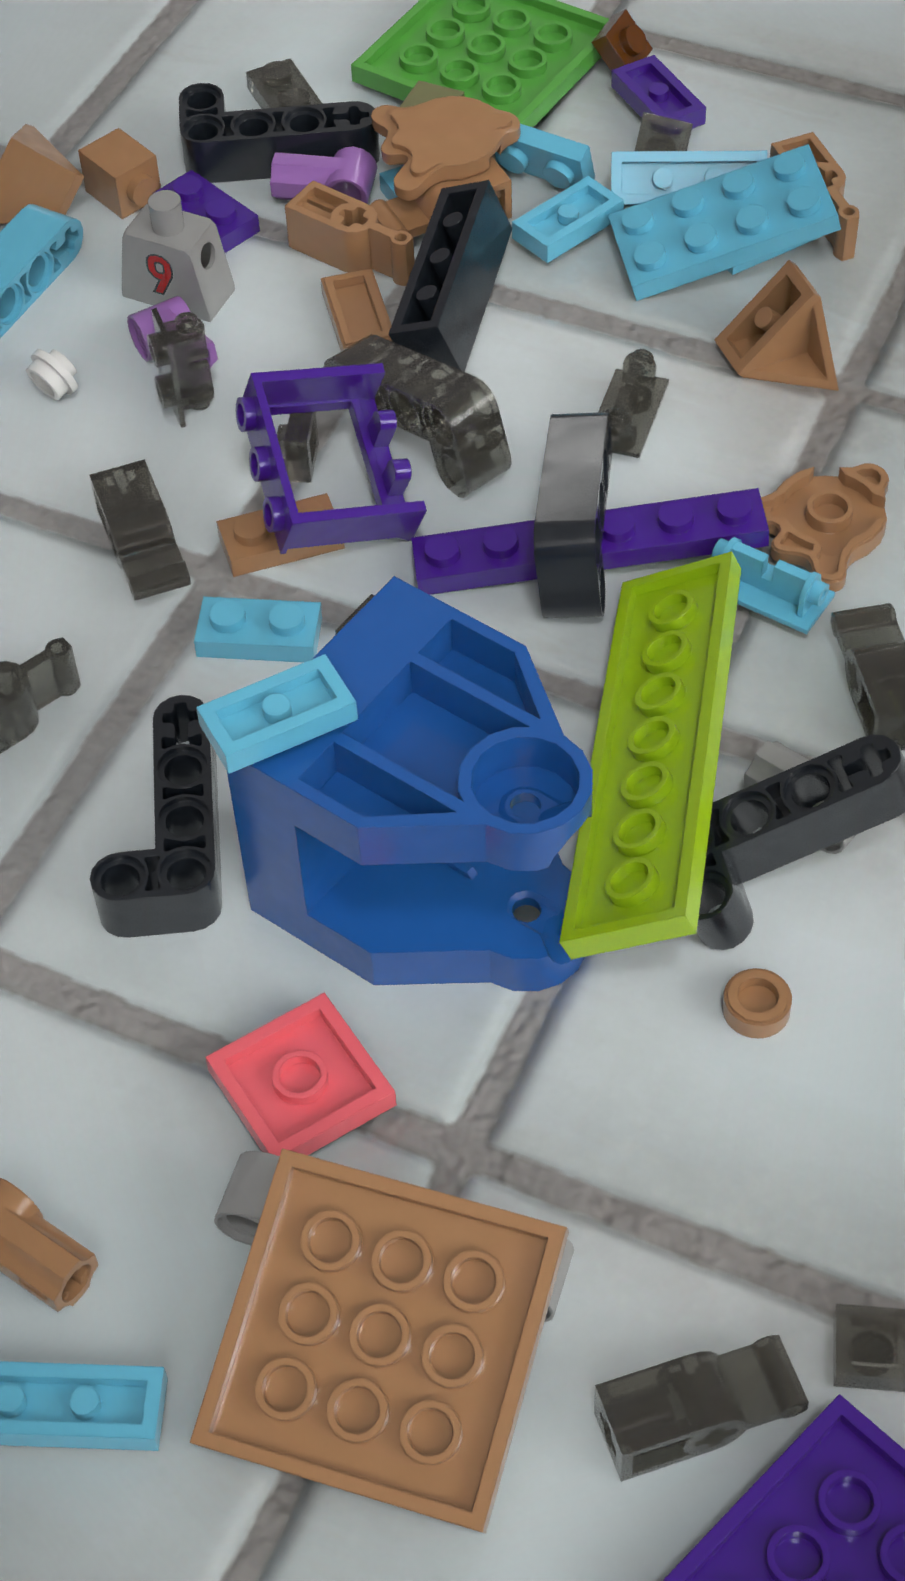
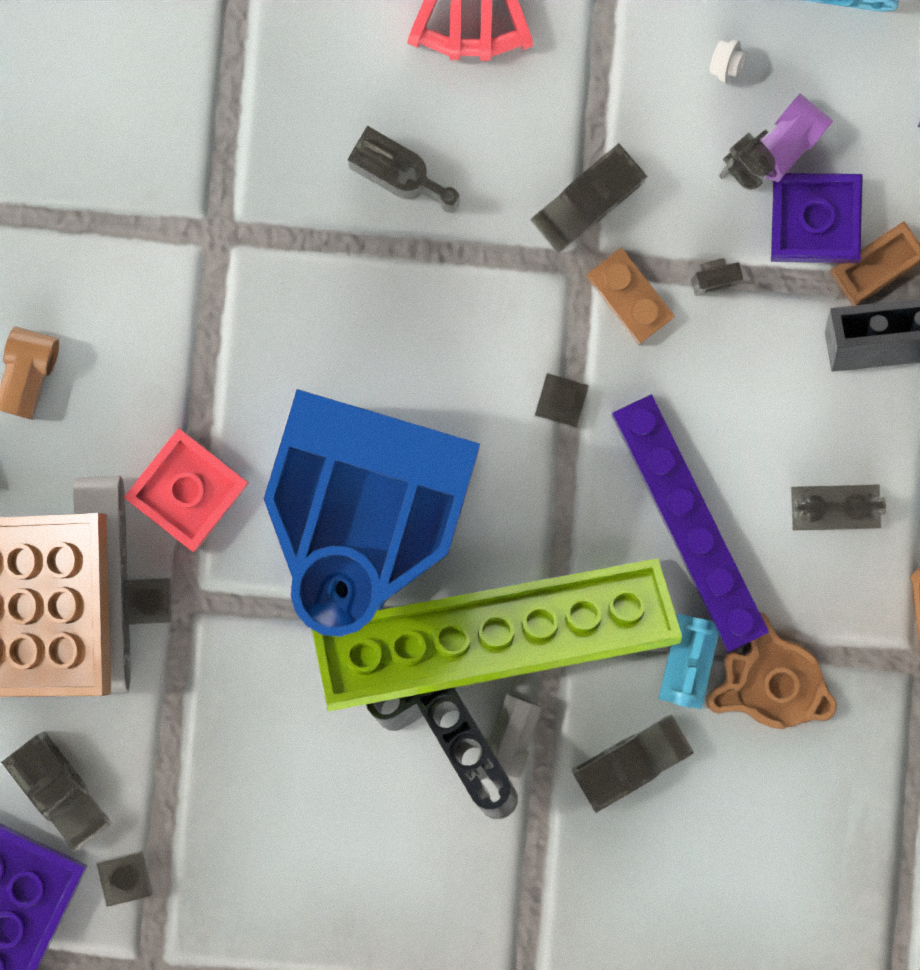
camera: 65 degrees right, 35 degrees up
black beam [90,695,222,938] -> none
light grey torso [122,190,235,322] -> none
medium azure plate [194,596,323,663] -> none
medium azure plate [196,654,358,774] -> none
dark purple window [235,363,427,554] -> none
clear smoke beam [324,334,512,498] -> none
black beam [534,412,612,618] -> none
medium nougat tile [722,968,792,1039] -> none
none -> clear smoke plate [124,578,172,624]
none -> dark purple plate [771,173,863,263]

